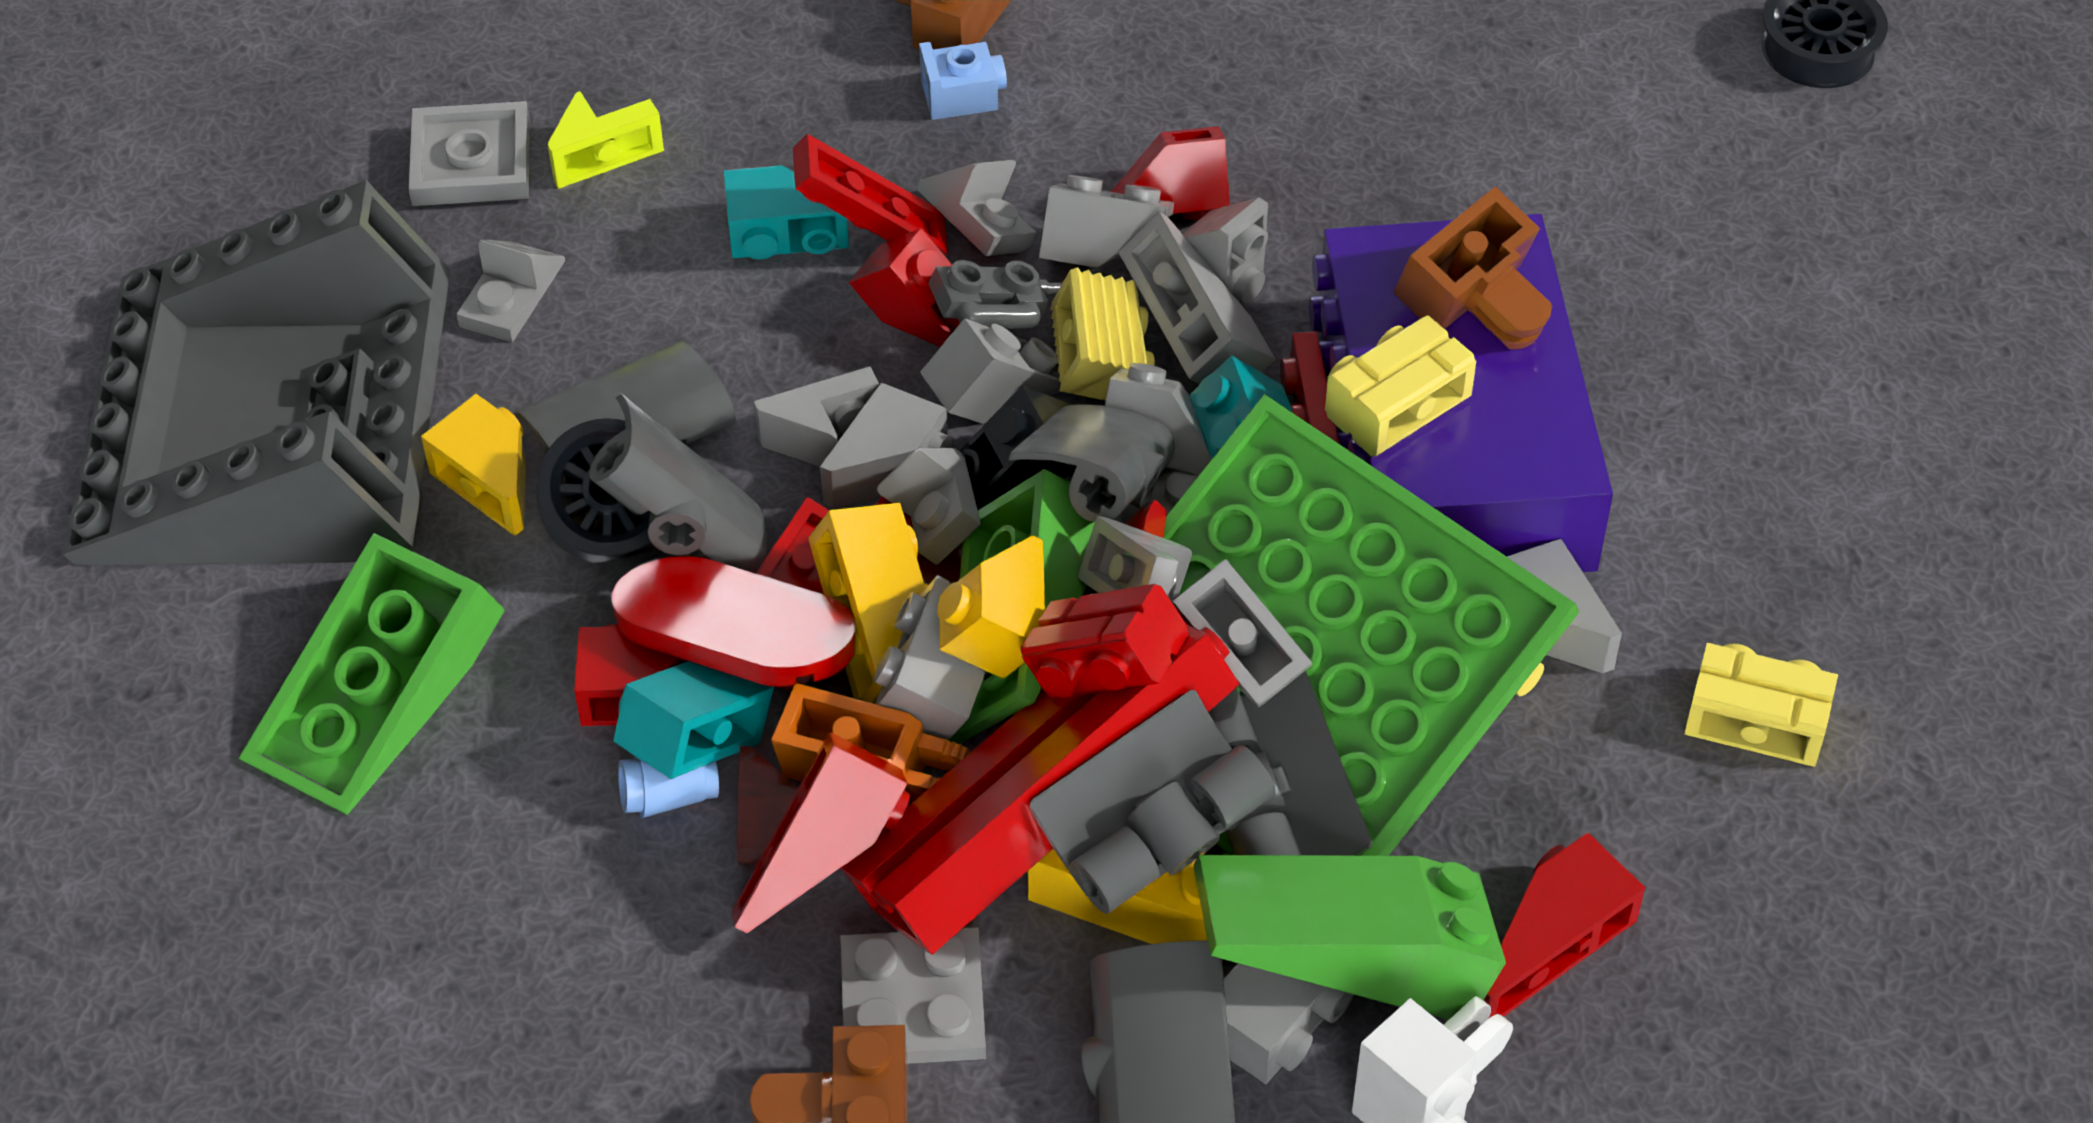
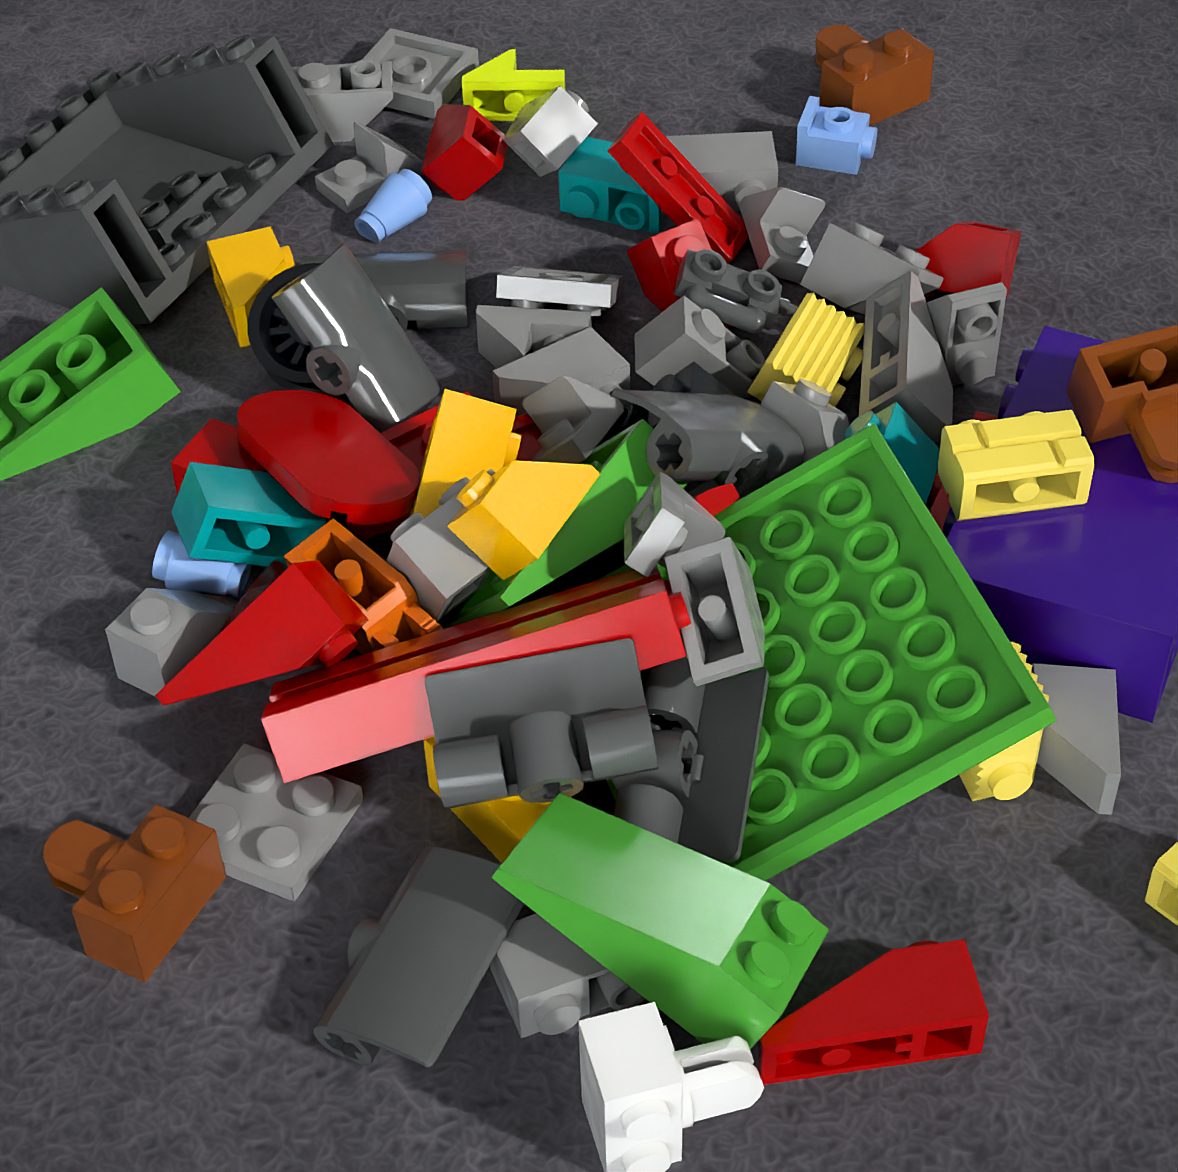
camera: 30 degrees right, 5 degrees down
red brick [1020,584,1189,699] -> none
none -> light grey slope [105,588,242,696]
none -> light grey slope [292,60,393,142]
none -> light blue cone [354,169,432,244]
none -> red slope [421,104,508,201]
none -> plate [496,266,623,316]
none -> slope [503,86,598,177]
none -> light grey brick [666,131,778,211]

